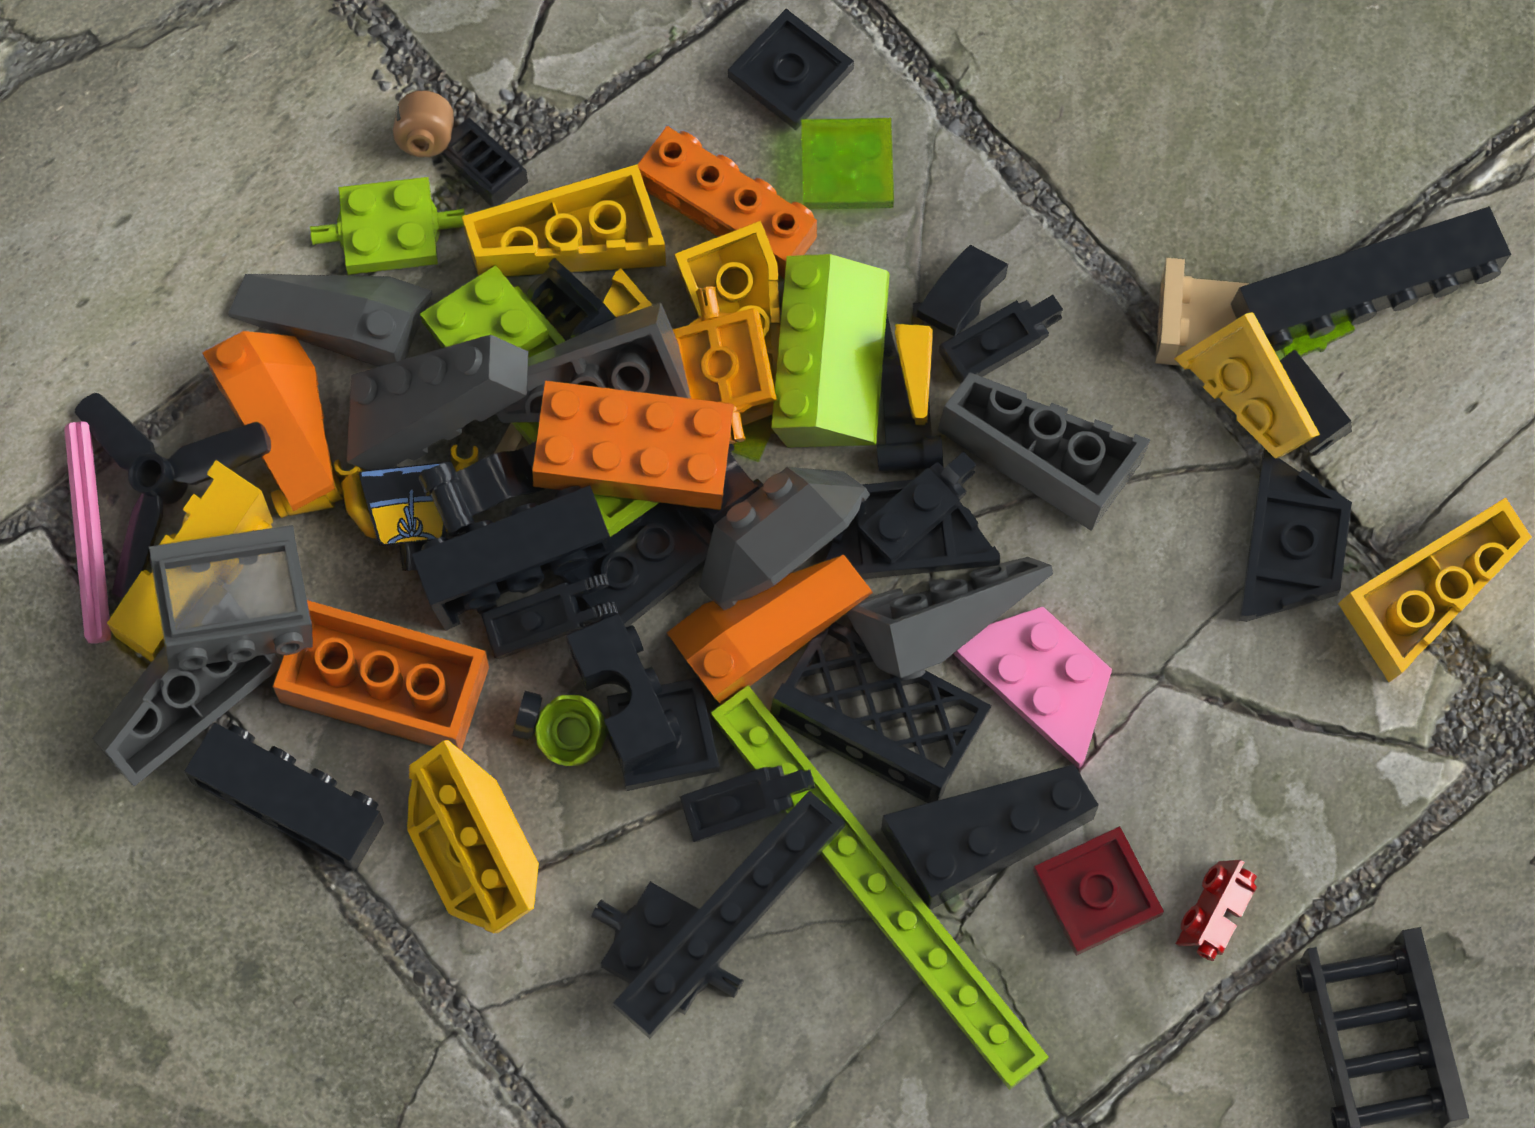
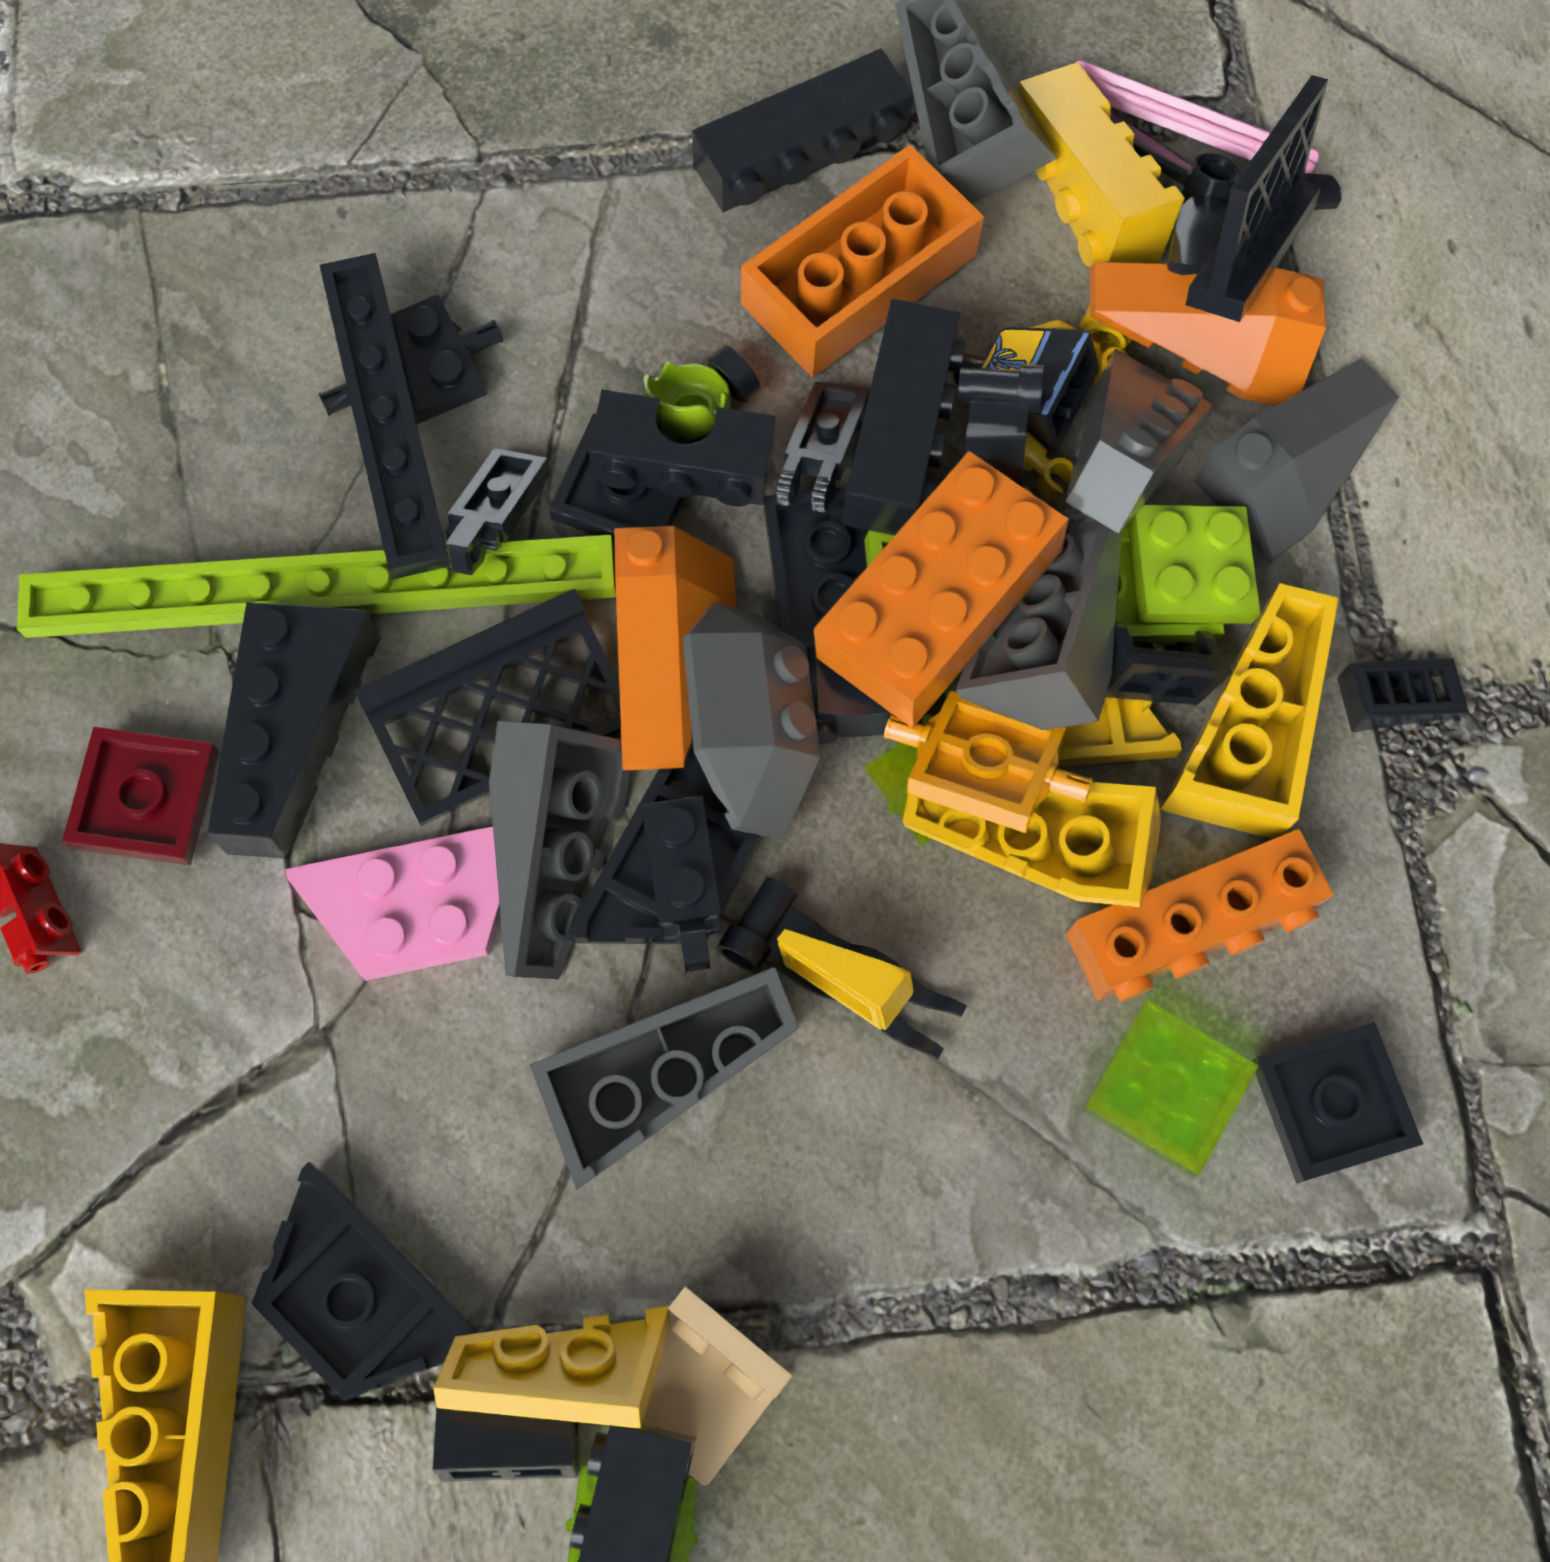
camera: 120 degrees right, 0 degrees up
window [149,525,313,670] -> none
lime plate [310,177,465,275] -> none
medium nougat head [393,91,454,157] -> none
yellow wedge [407,740,539,934] -> none
lime slope [771,254,890,448] -> none
black slope [916,245,1008,337] -> none
black hinge [938,295,1063,385] -> none
none -> black fence [1185,75,1328,322]

